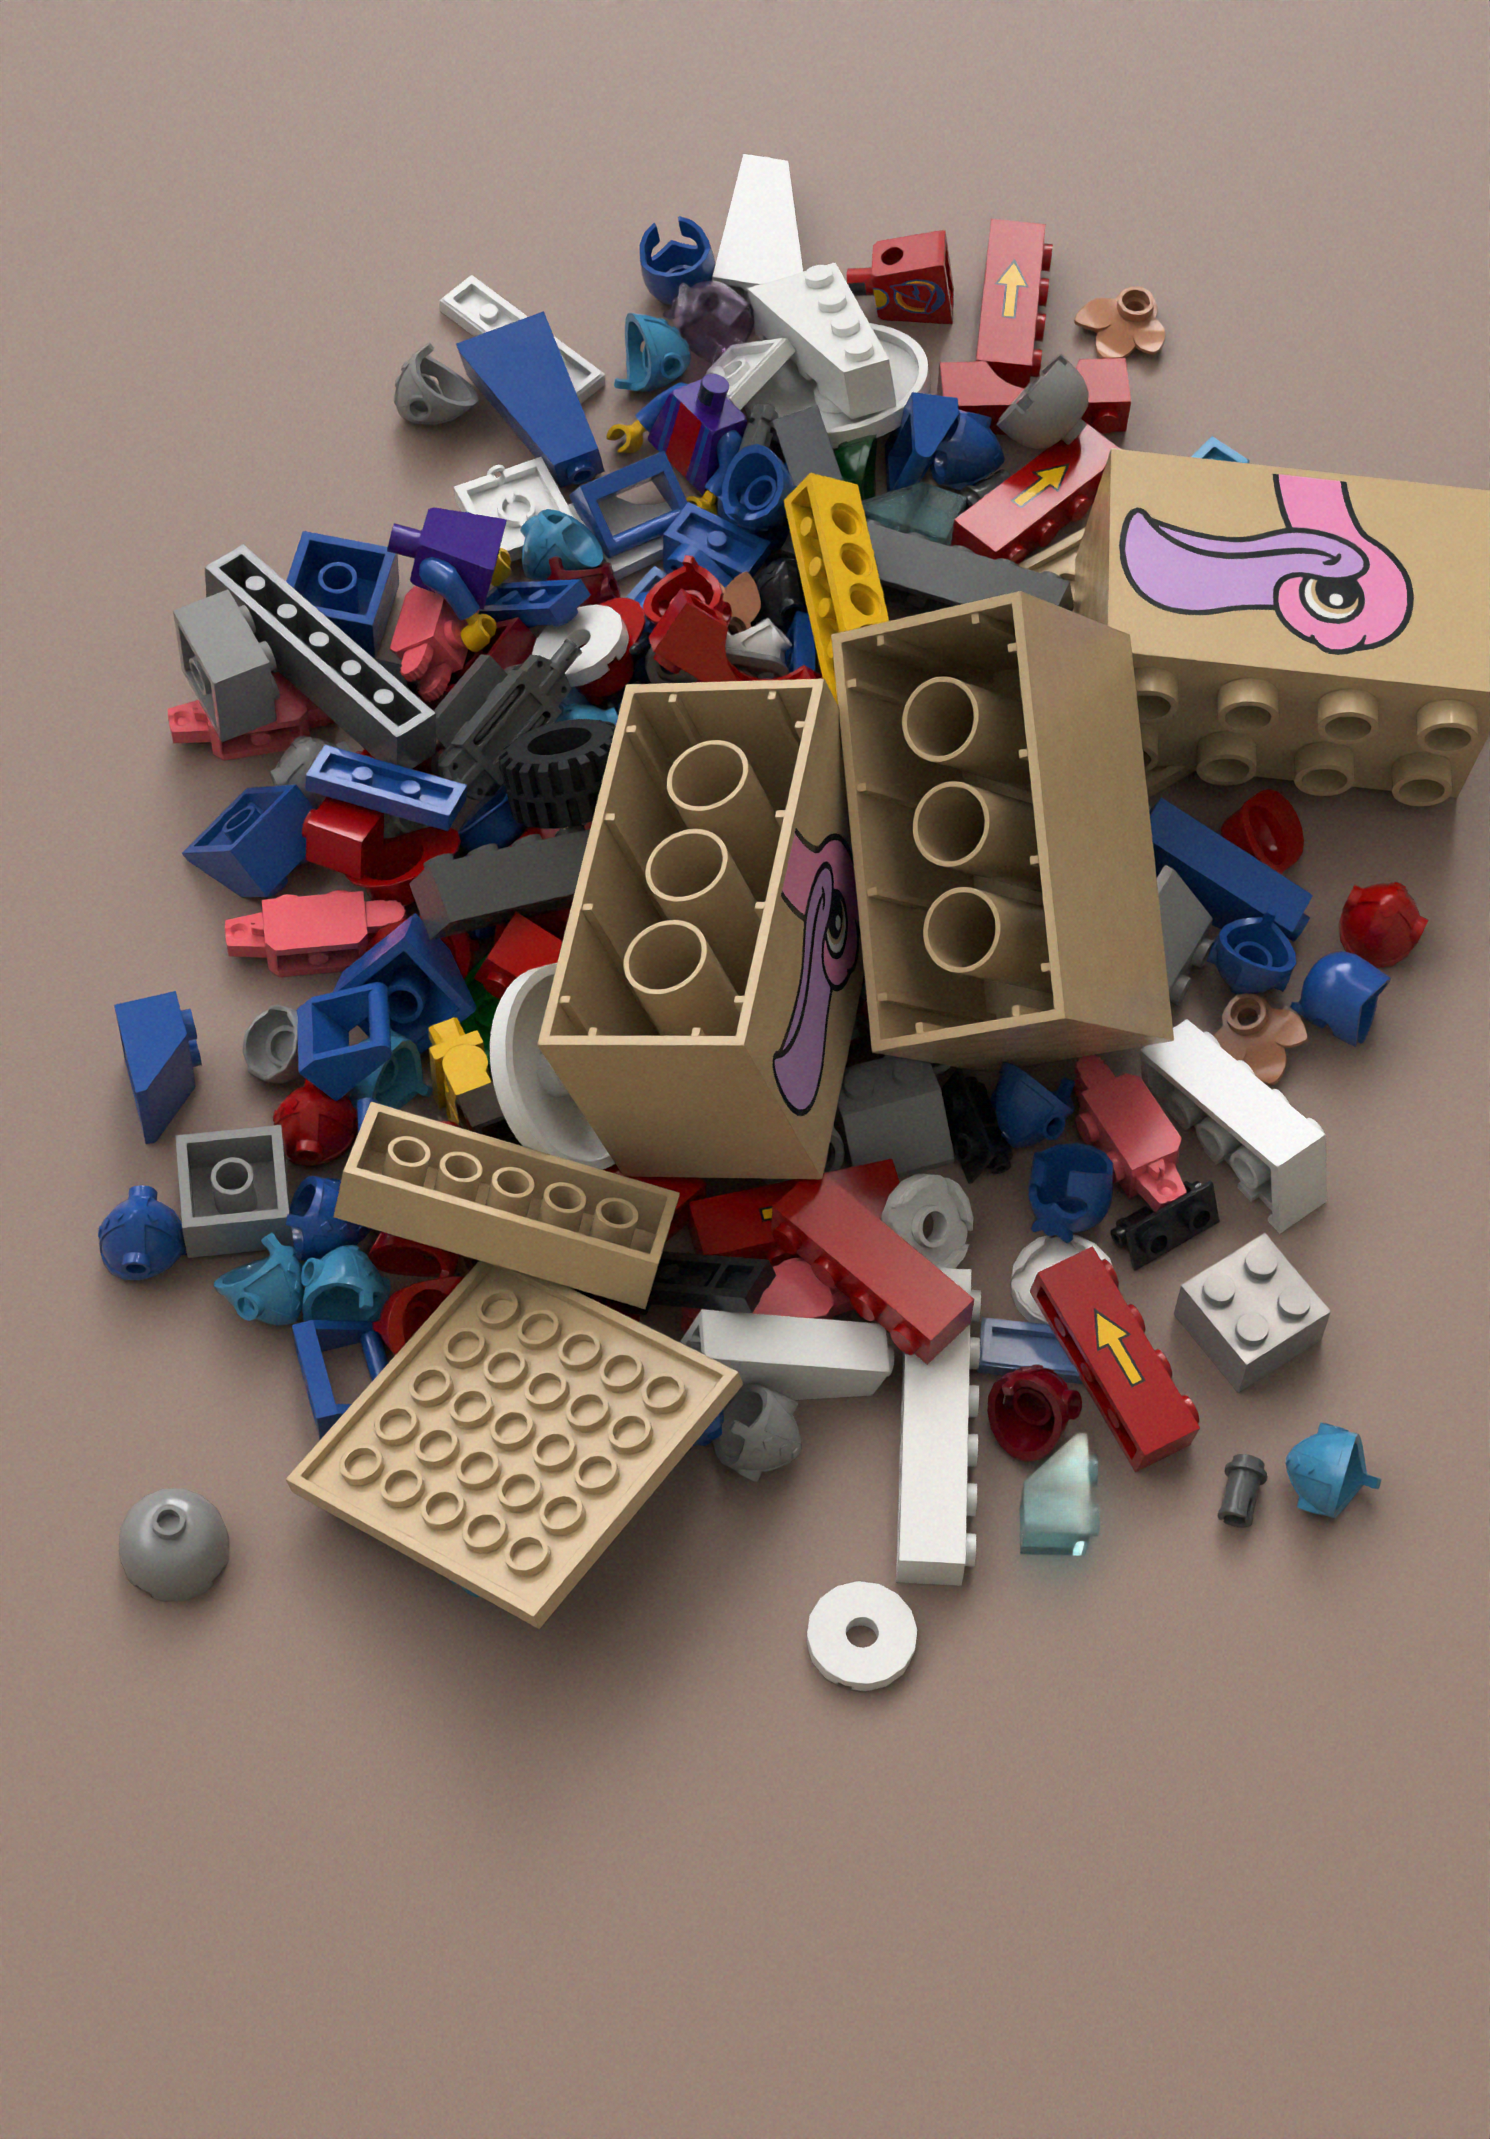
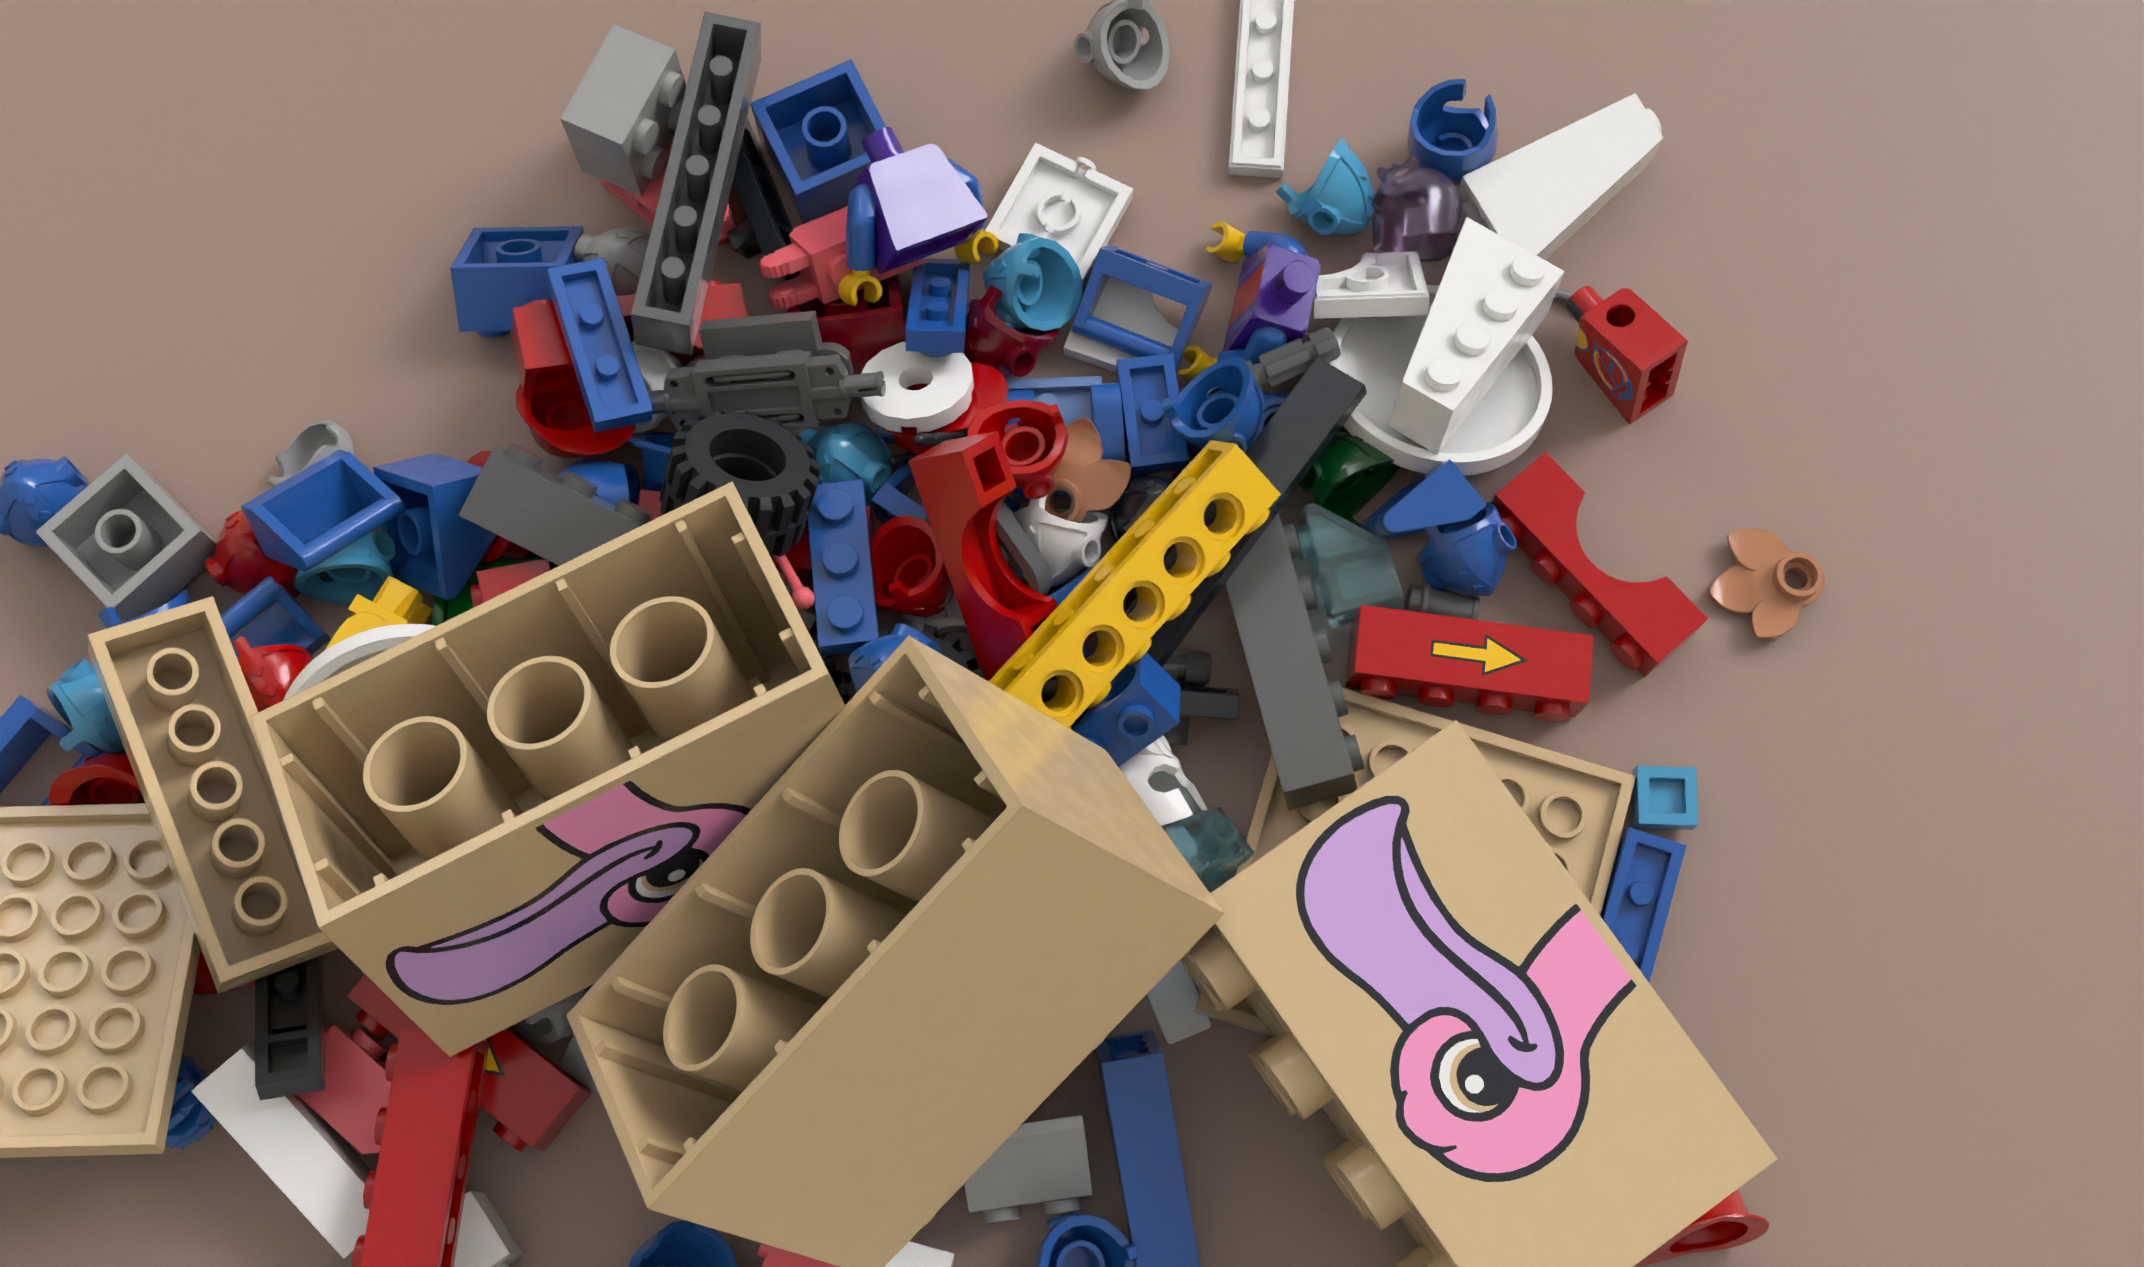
camera: 55 degrees right, 15 degrees up
blue slope [114,991,202,1144] -> none
dark azure helmet [214,1232,304,1326] -> none
coral hinge [225,890,407,977] -> none
blue slope [456,311,605,488] -> none
light grey helmet [713,1383,802,1482] -> none
white tile [881,1173,974,1269] -> none
brick [976,219,1053,388] -> none
light grey cylinder [997,354,1089,450] -> none
red piece [1220,789,1304,874] -> none

